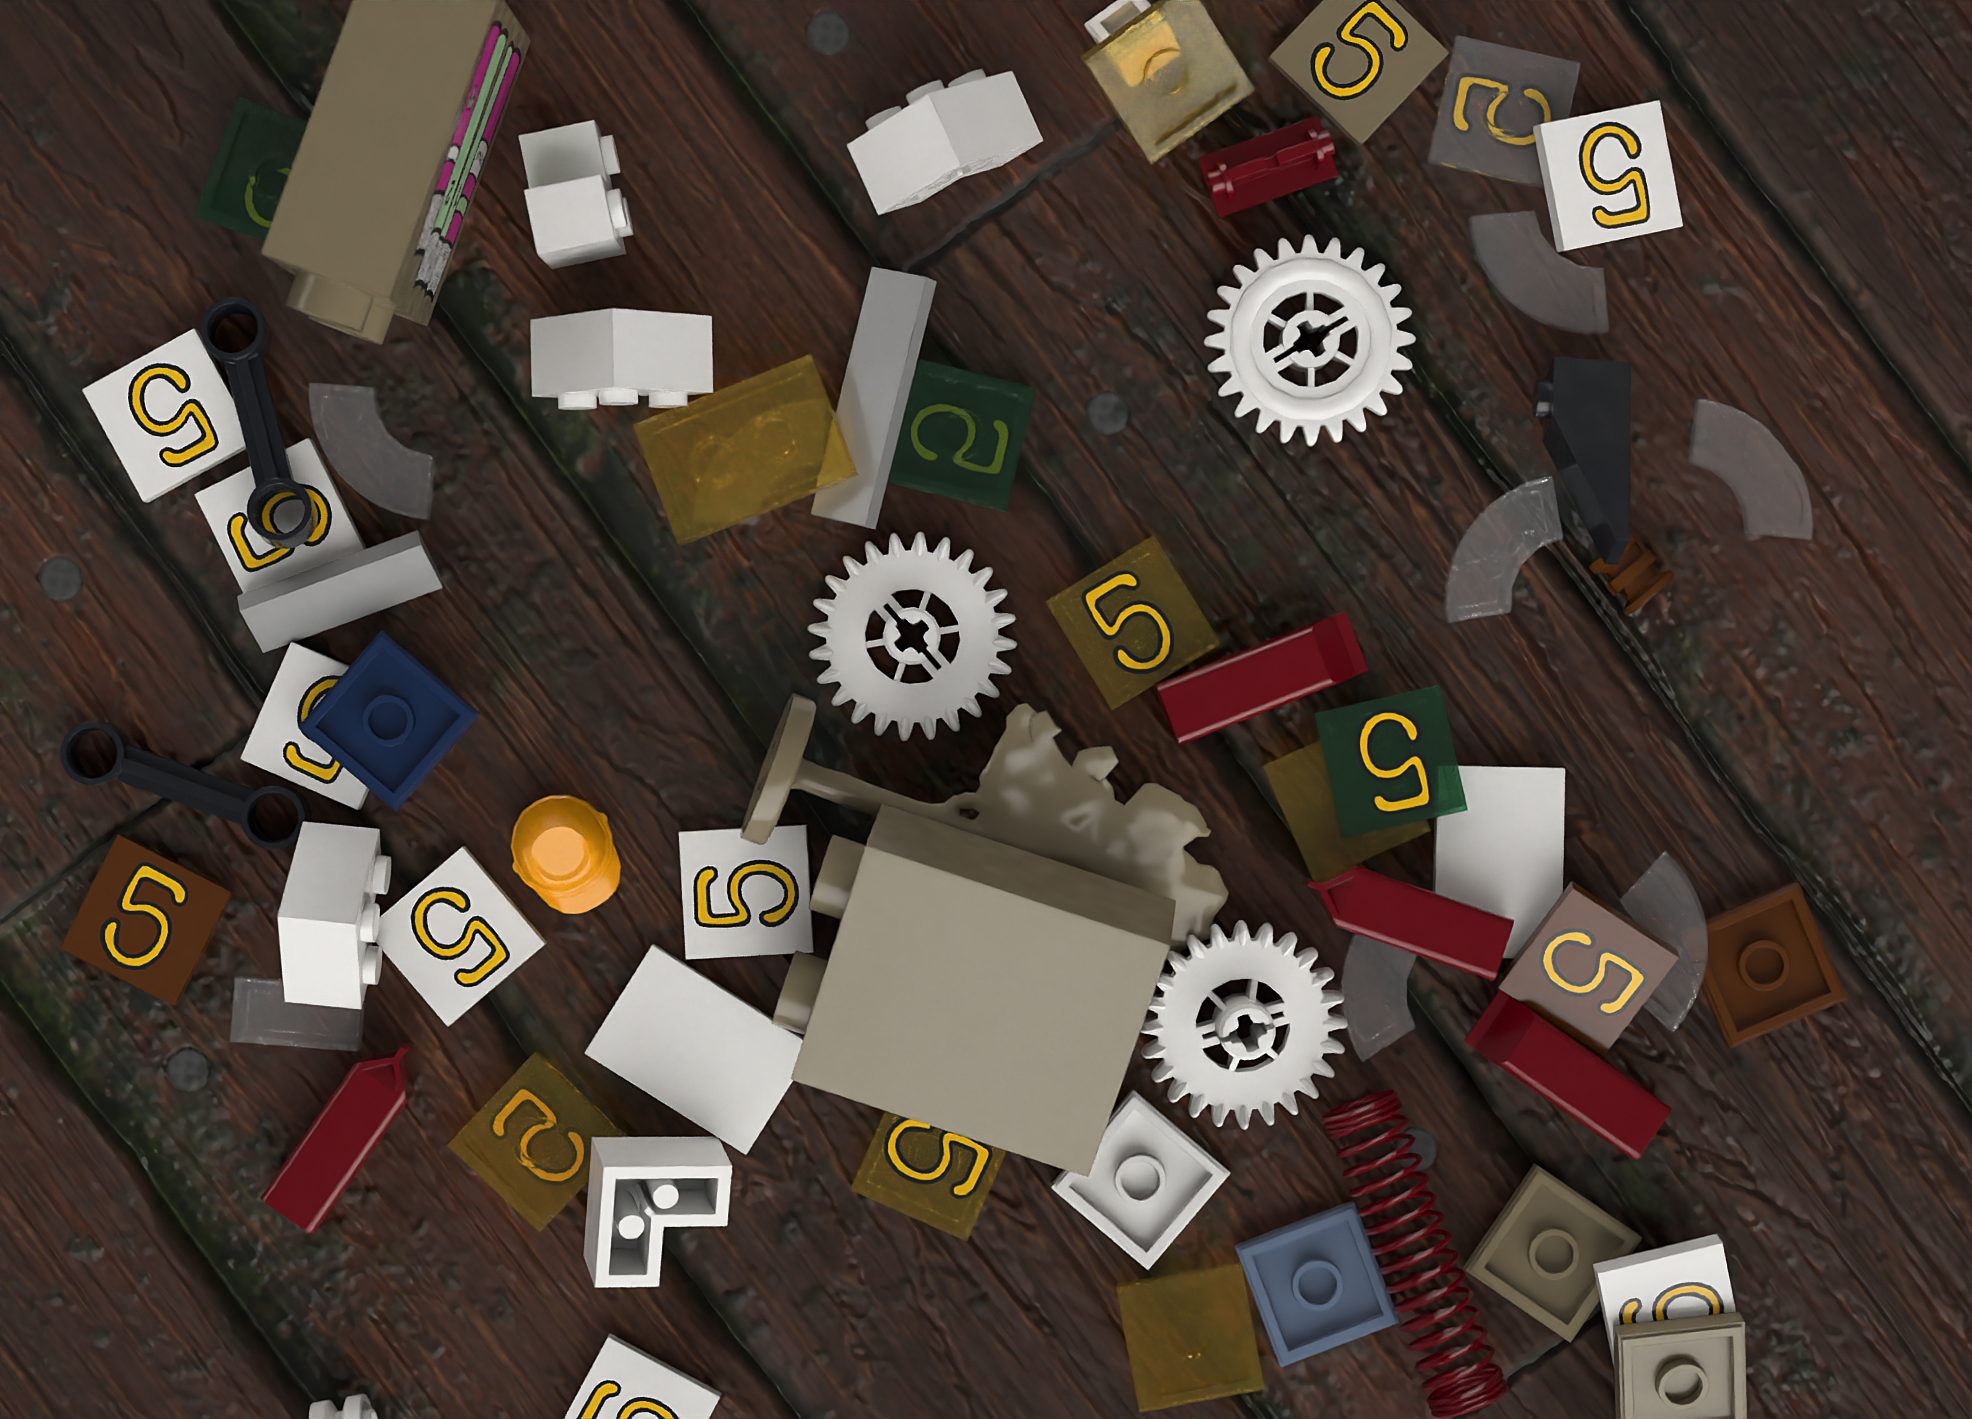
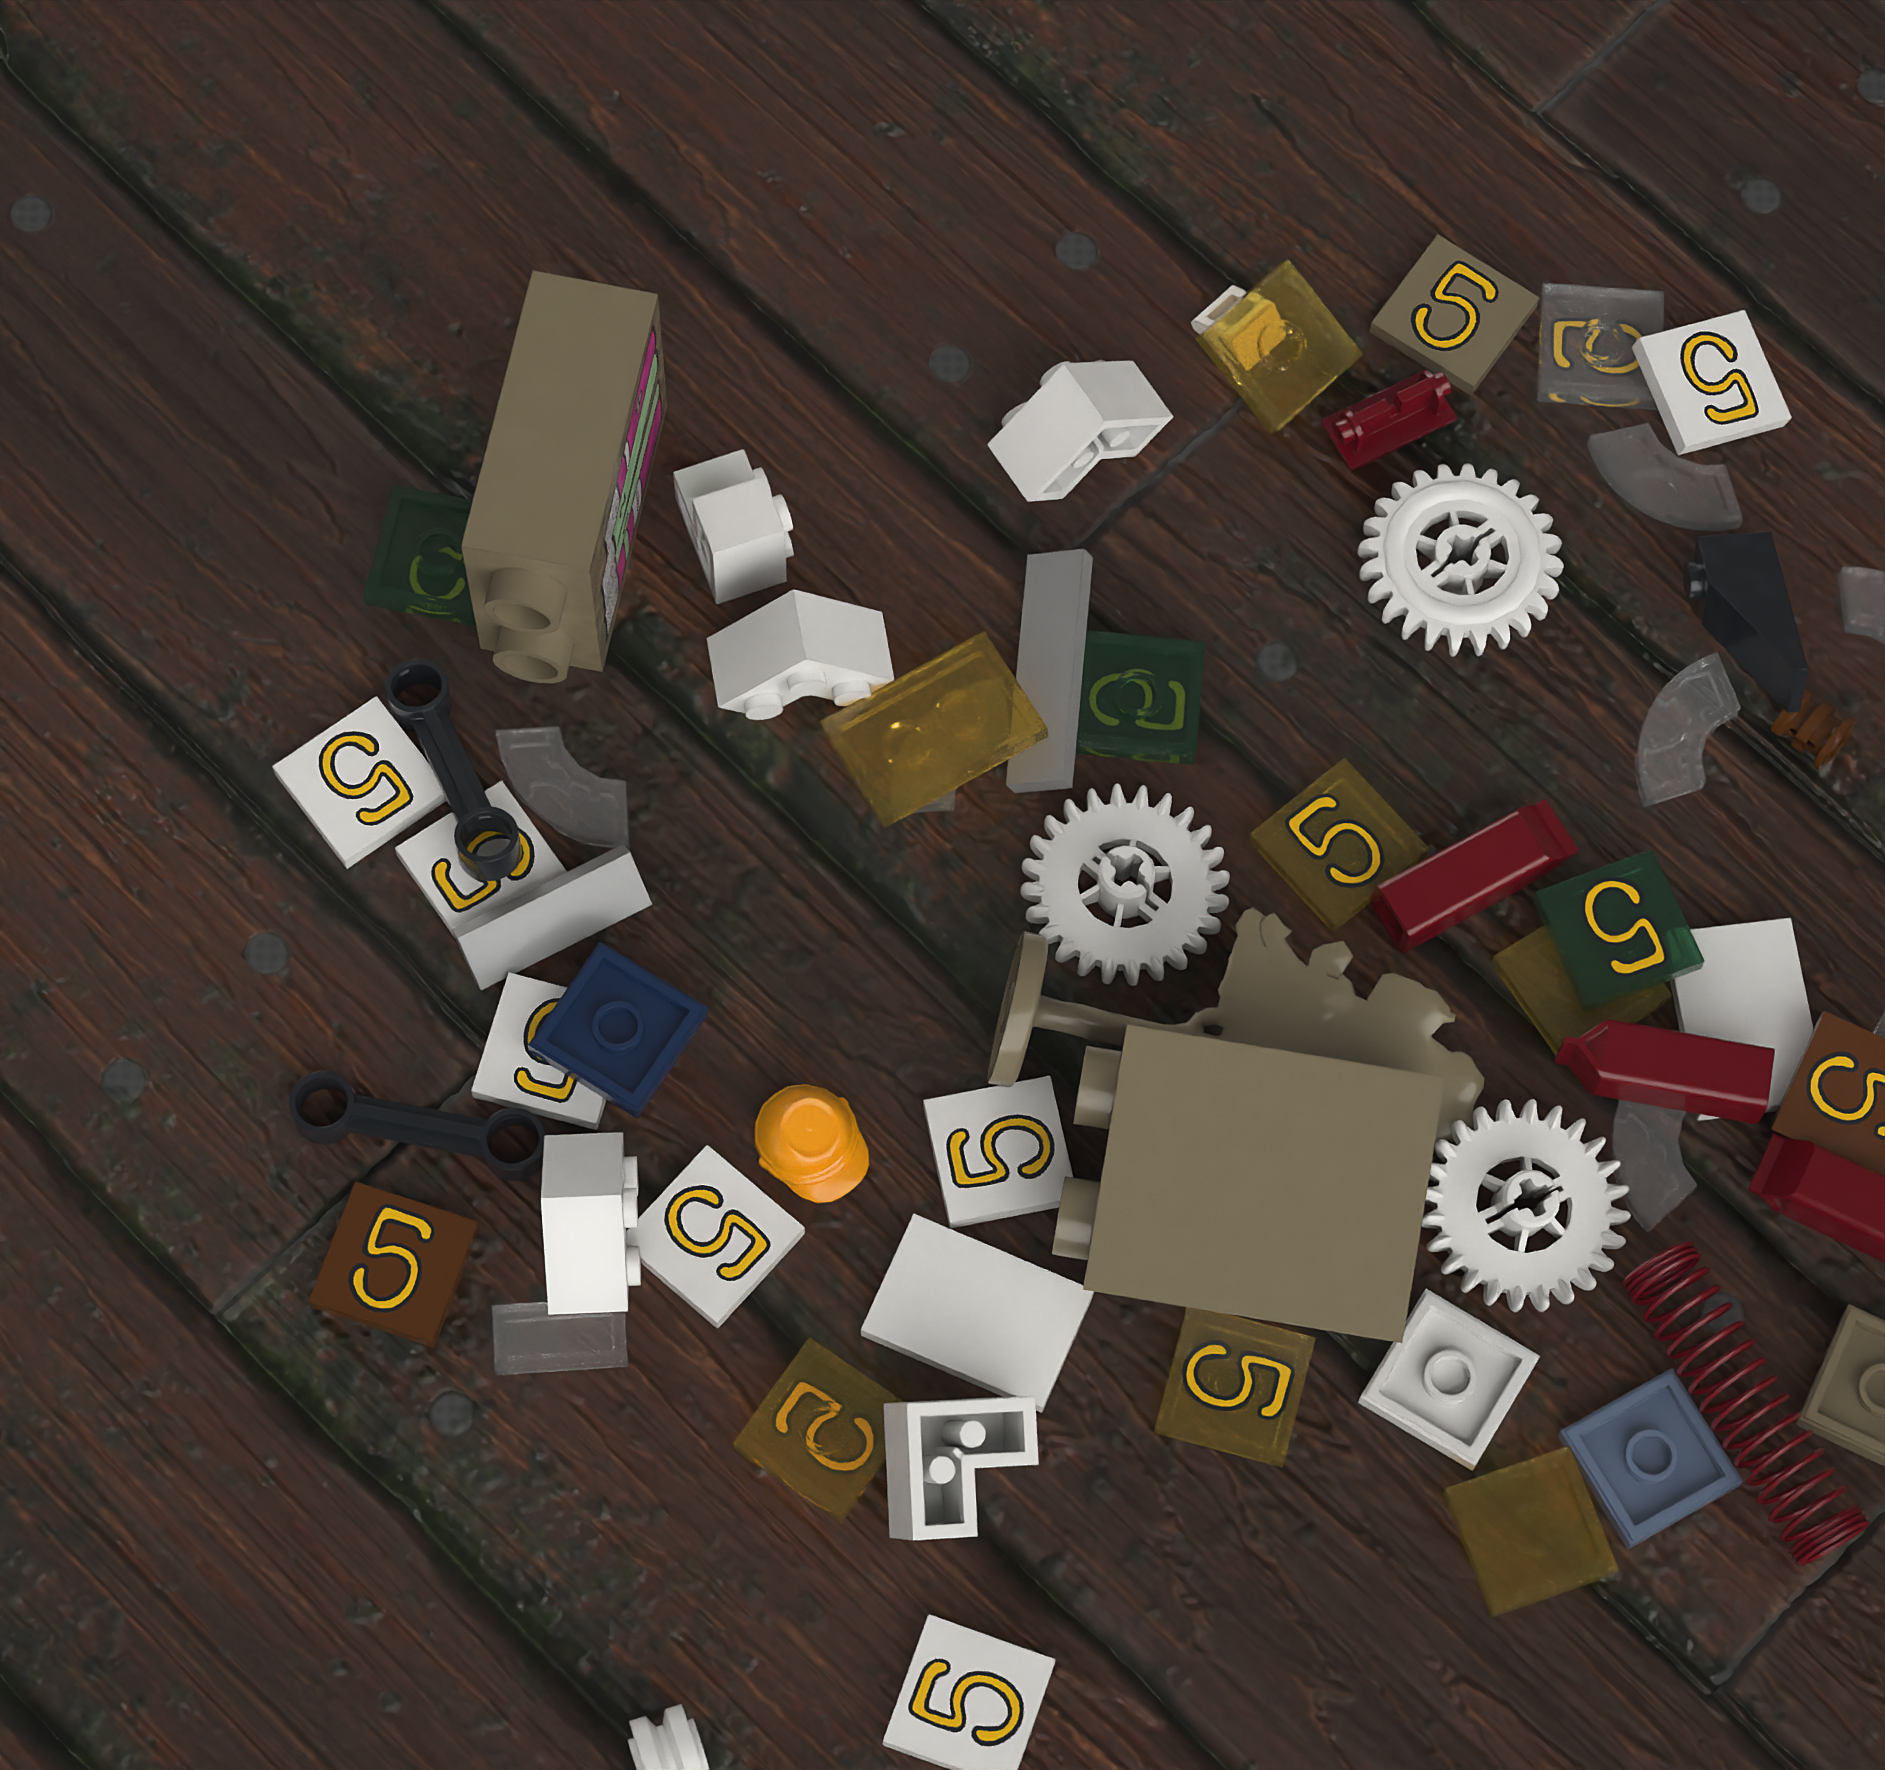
camera: 15 degrees left, 20 degrees down
dark red piece [260,1040,414,1234] -> none

